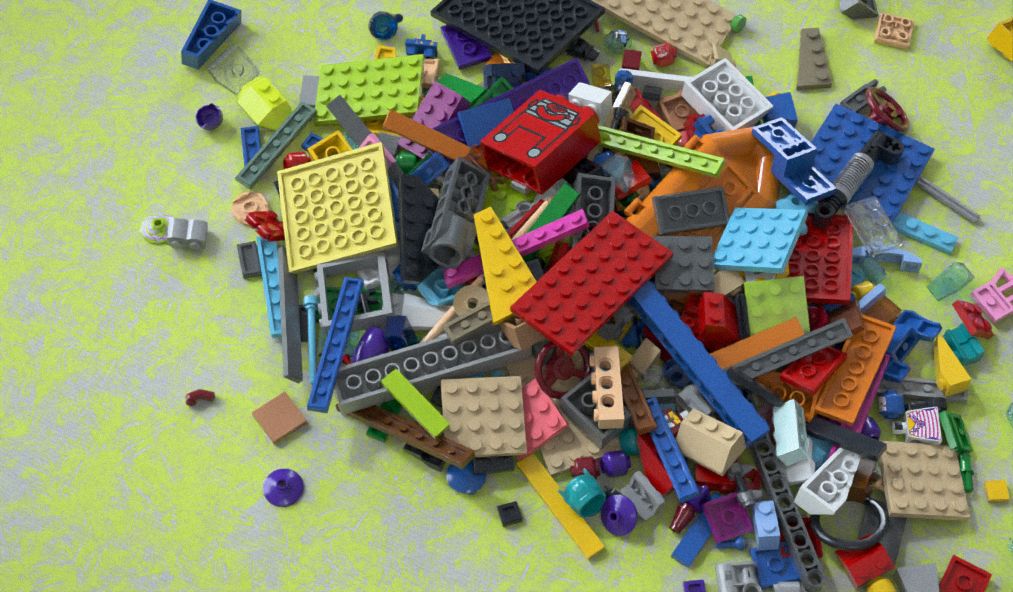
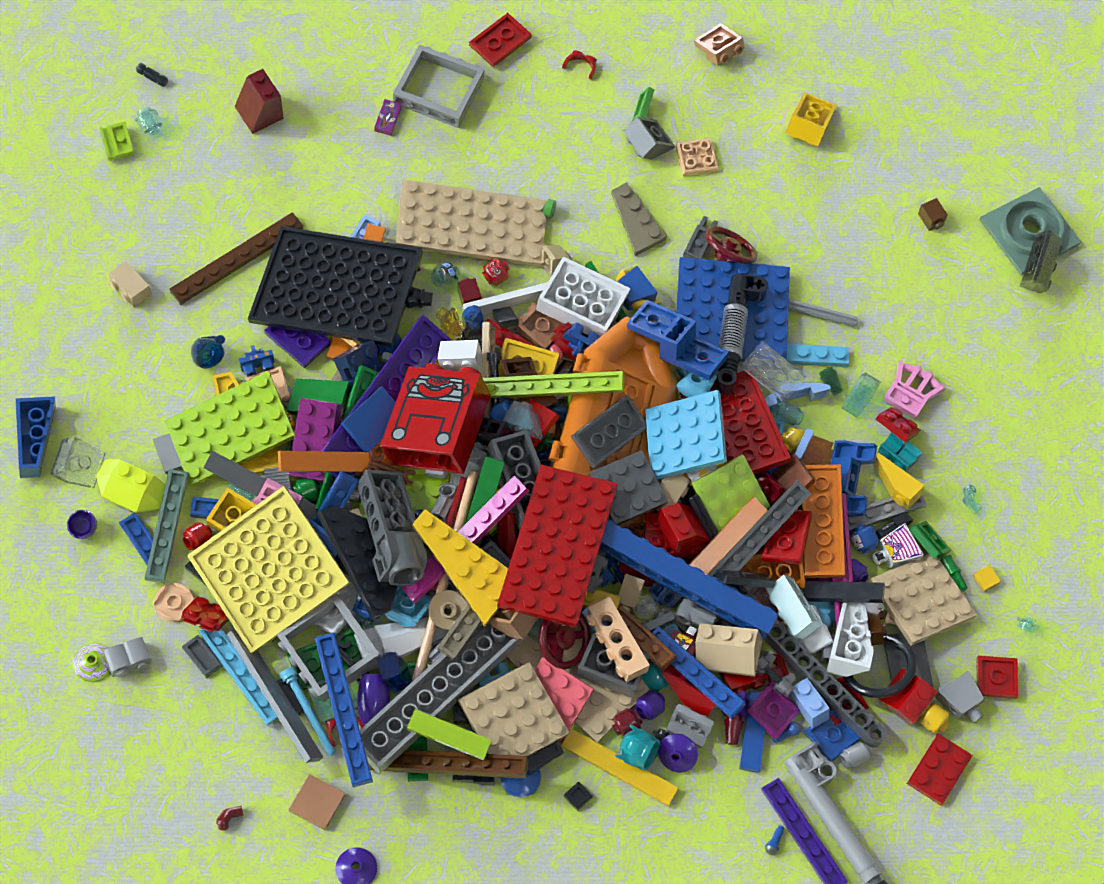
camera: 30 degrees left, 5 degrees up
none -> clear green cone [819,366,843,396]

